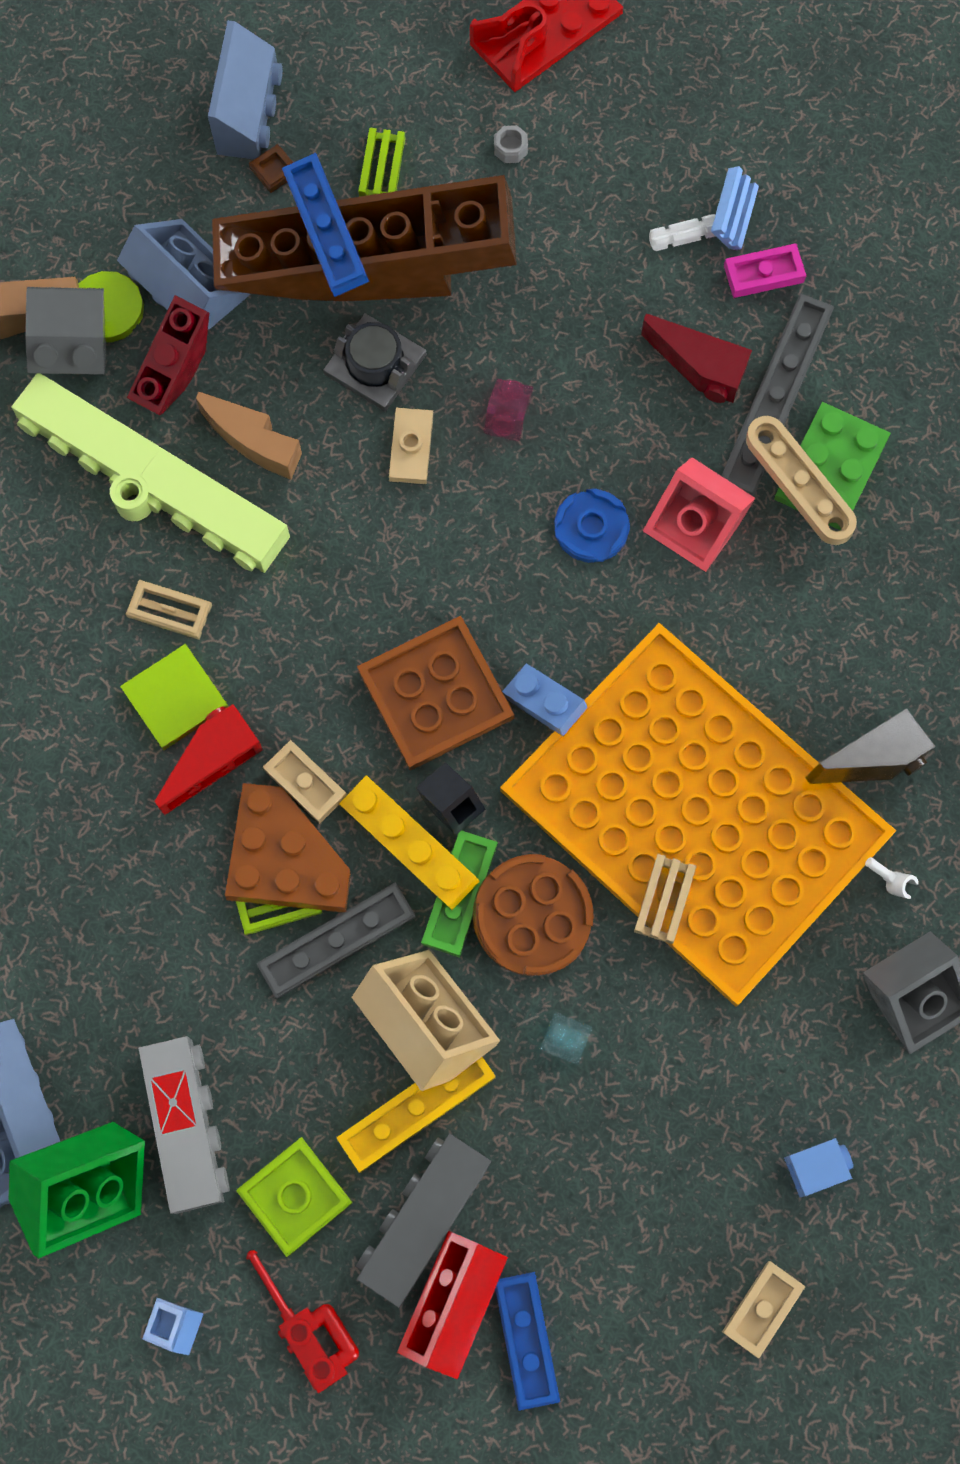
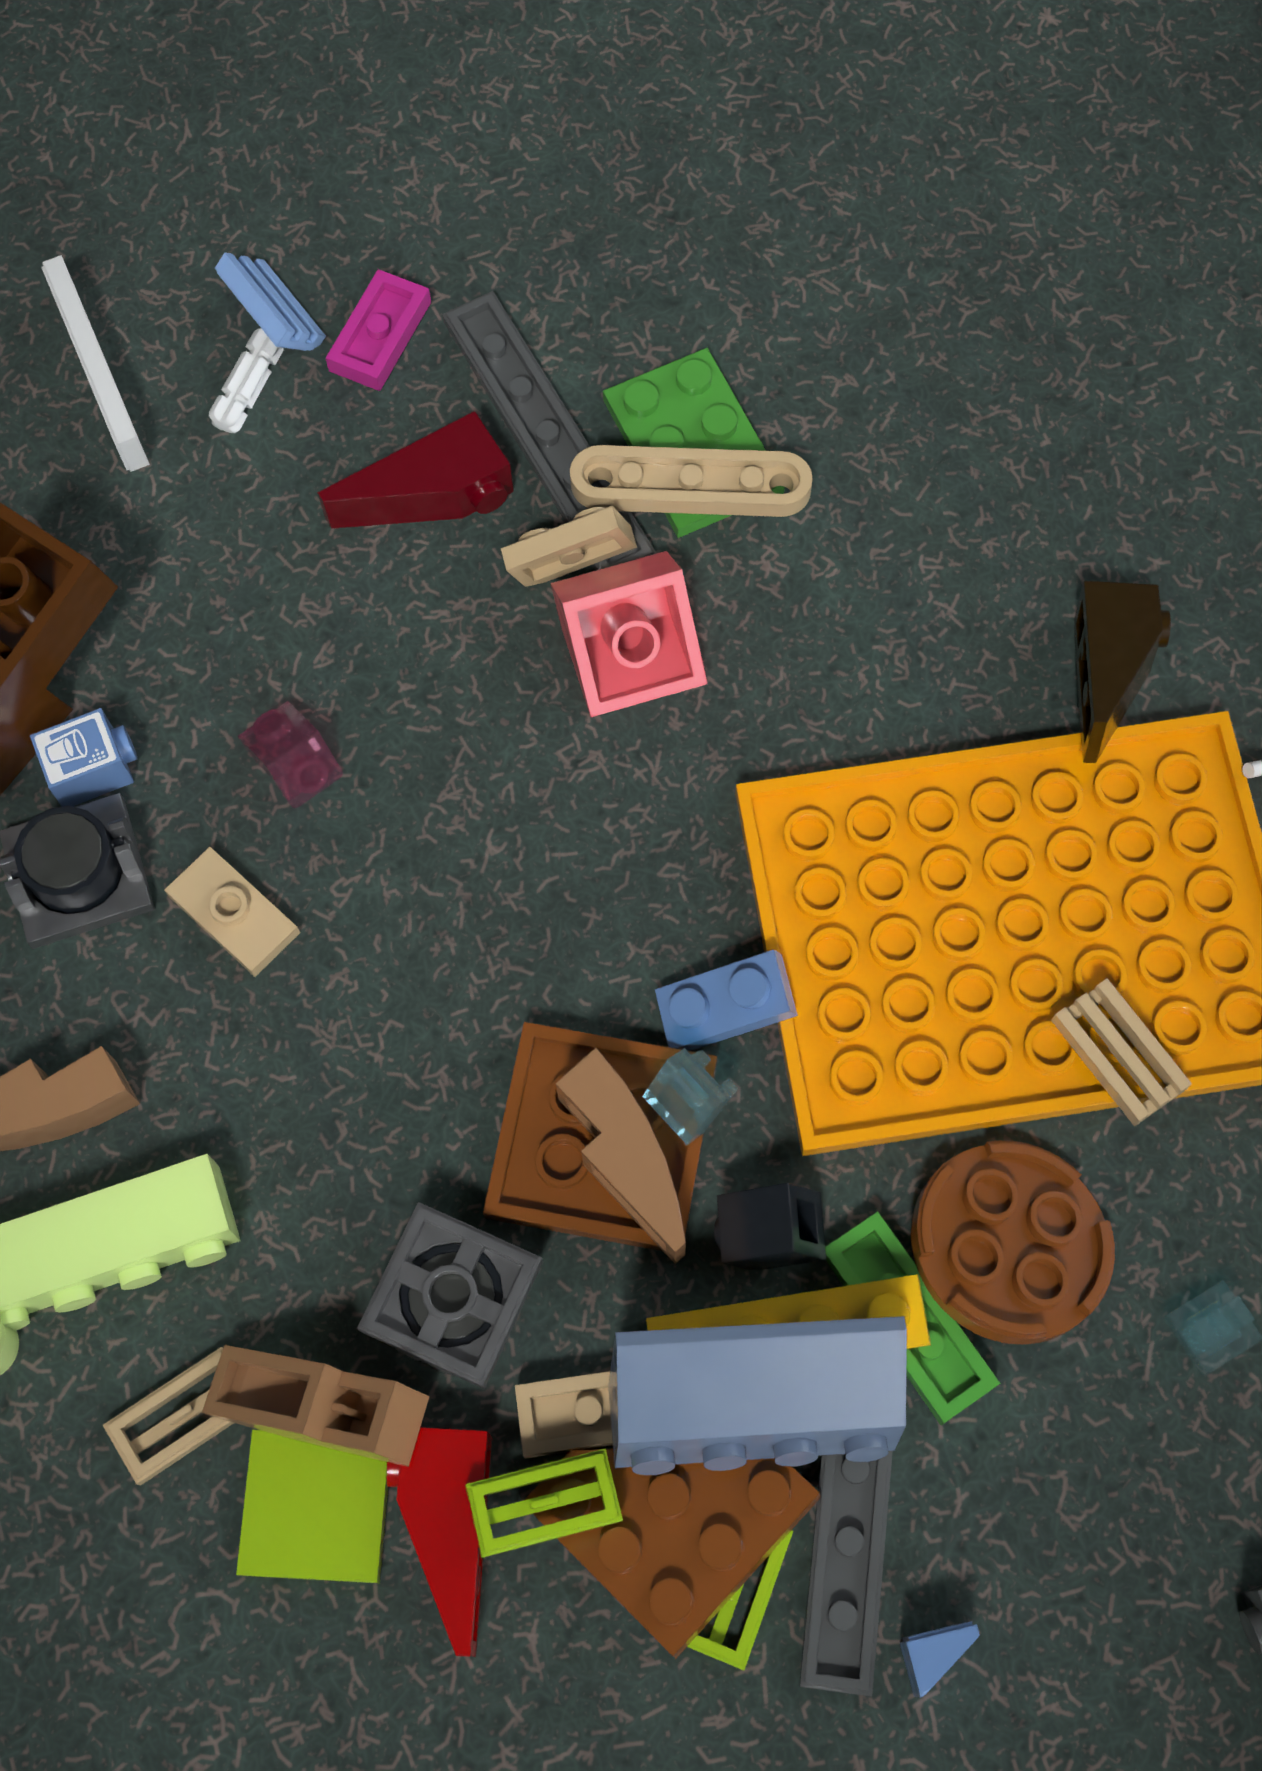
camera: 50 degrees left, 5 degrees down
yellow plate [336,1057,496,1173] -> none
tan slope [352,950,500,1091] -> none
blue tile [554,489,630,563] -> none
none -> medium blue brick [30,708,138,807]
none -> white tile [41,255,150,472]
none -> medium nougat slope [202,1345,430,1467]
none -> flat silver piece [357,1202,543,1389]
none -> lime tile [465,1448,623,1558]
none -> tan plate [501,506,637,587]
none -> medium nougat slope [556,1048,686,1264]
none -> sand blue slope [608,1316,907,1475]
none -> clear light blue tile [642,1048,739,1145]
none -> medium blue slope [900,1621,980,1698]

